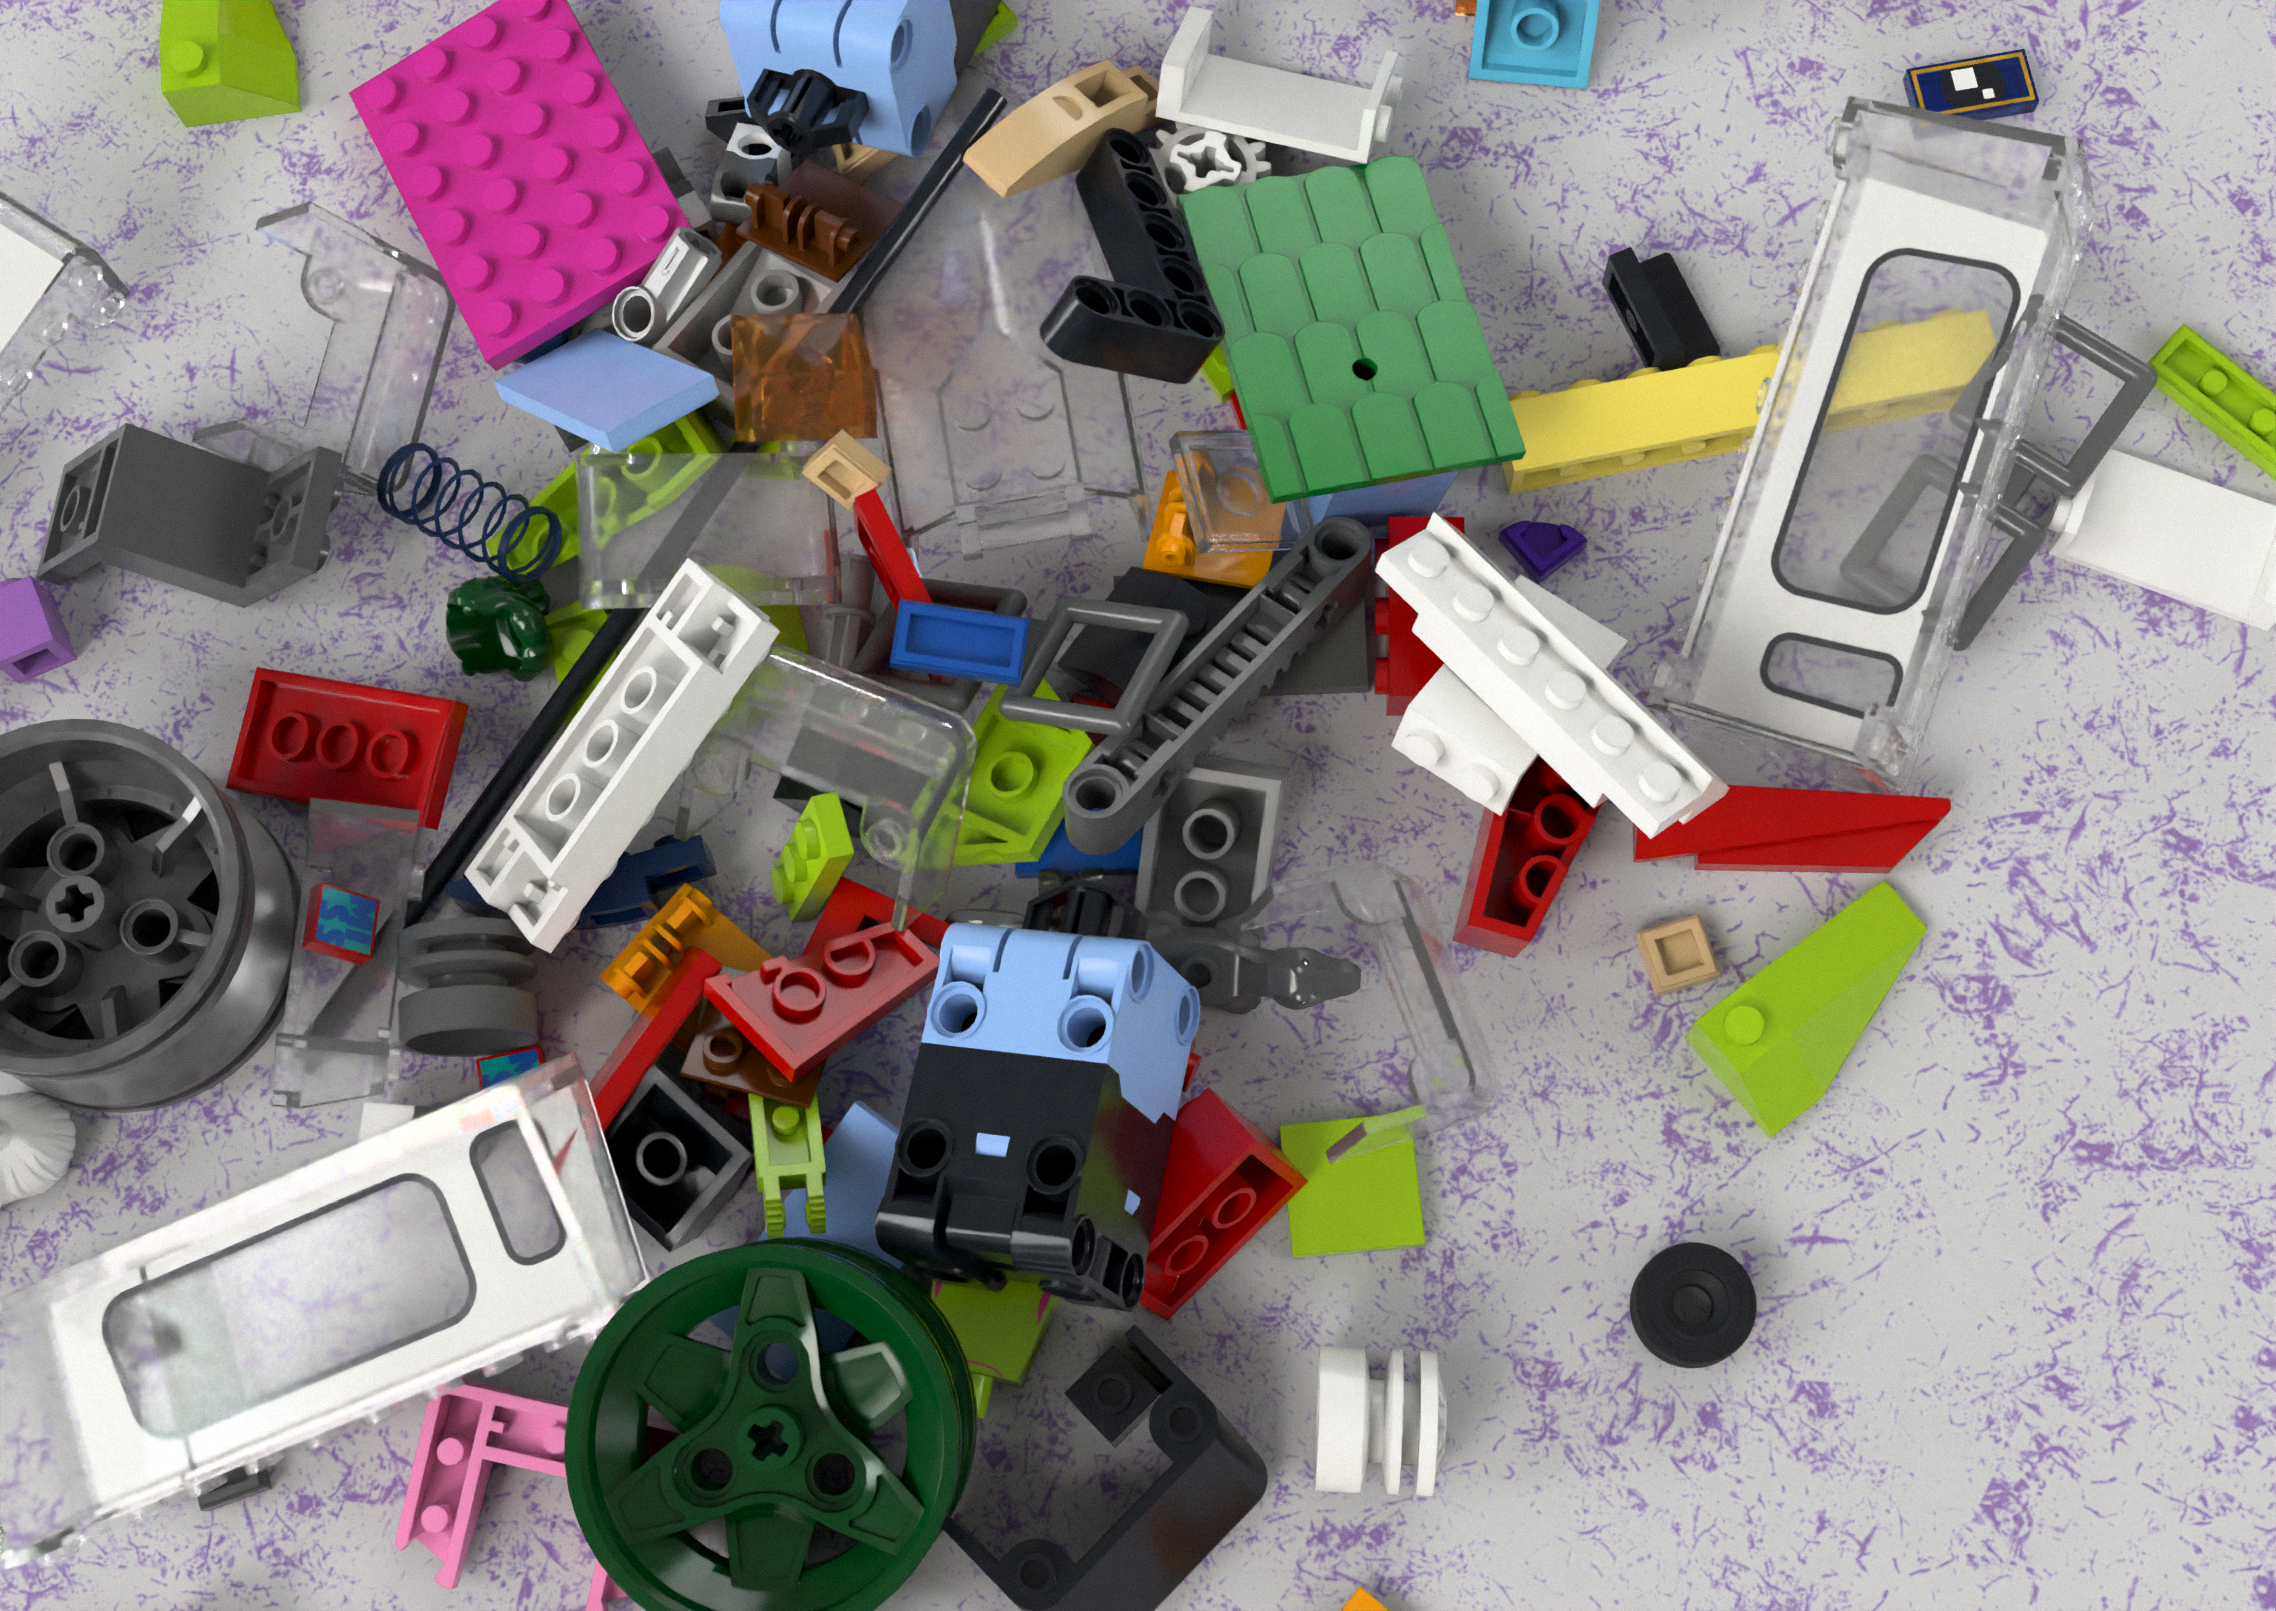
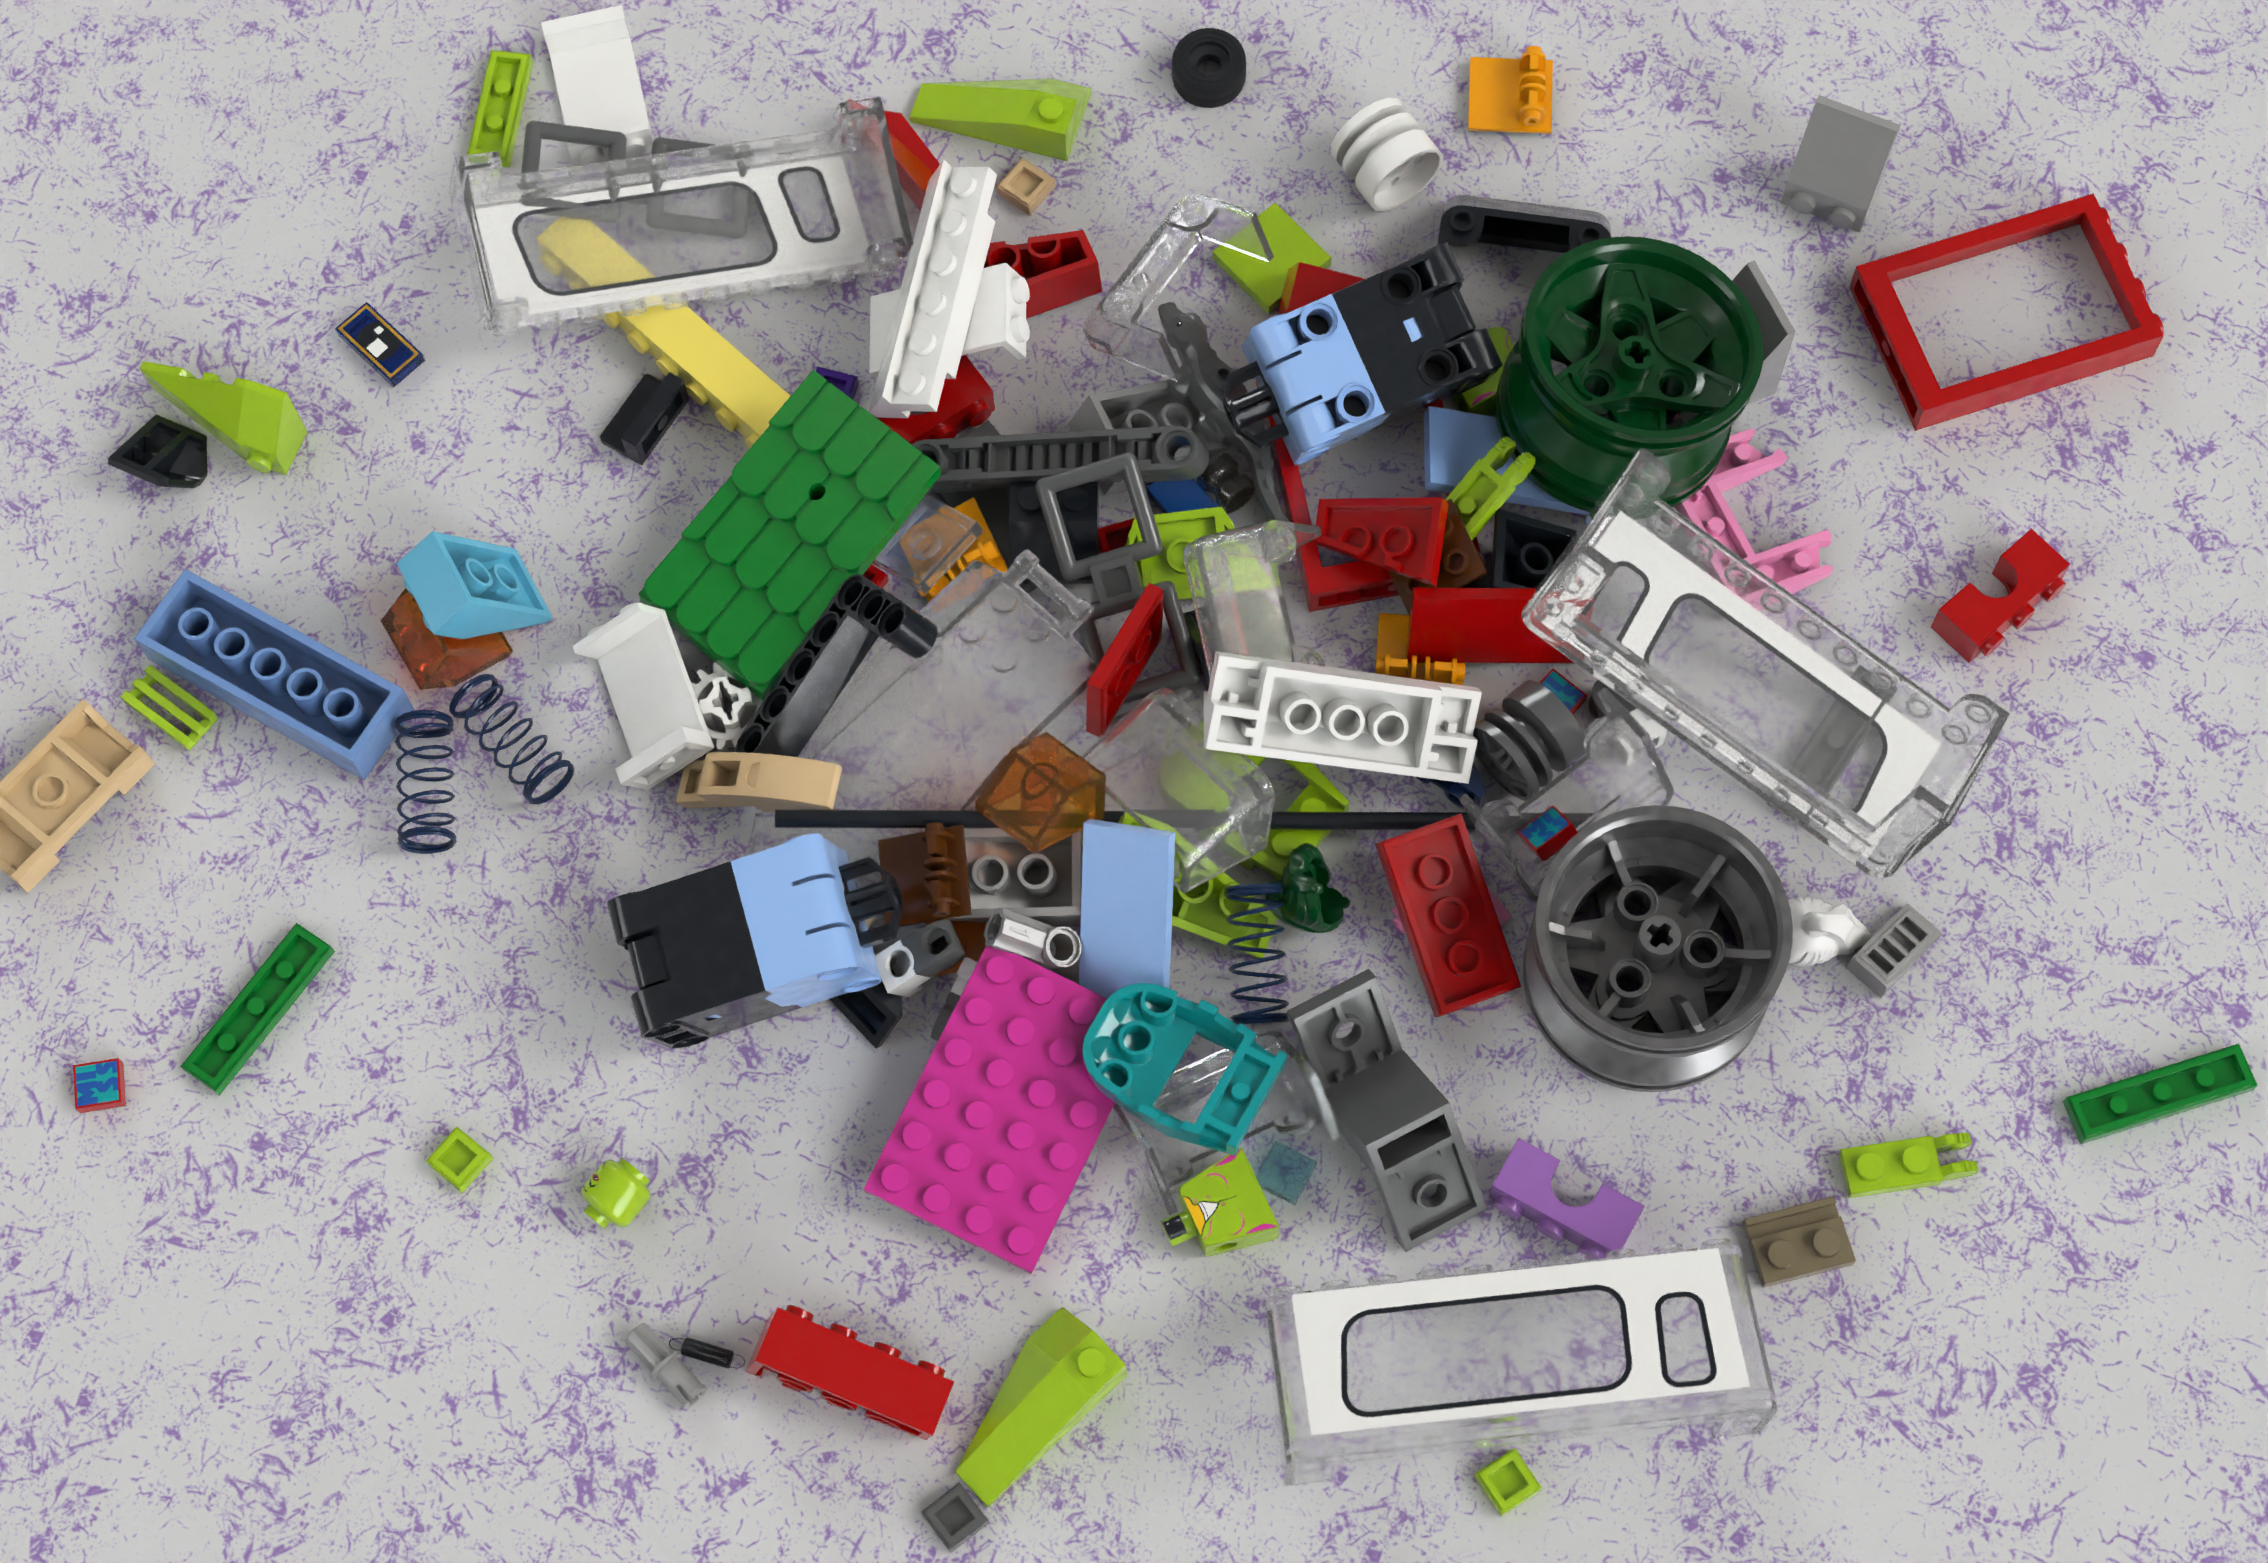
camera: 130 degrees left, 5 degrees down
lime plate [771,792,855,923] -> none
tan tile [801,429,892,512] -> none
blue tile [890,599,1030,687] -> none
black brick [1064,1345,1161,1448] -> none
none -> teal slope [1083,983,1287,1156]
none -> lime torso [1160,1147,1279,1256]
none -> clear light blue tile [1256,1140,1317,1206]

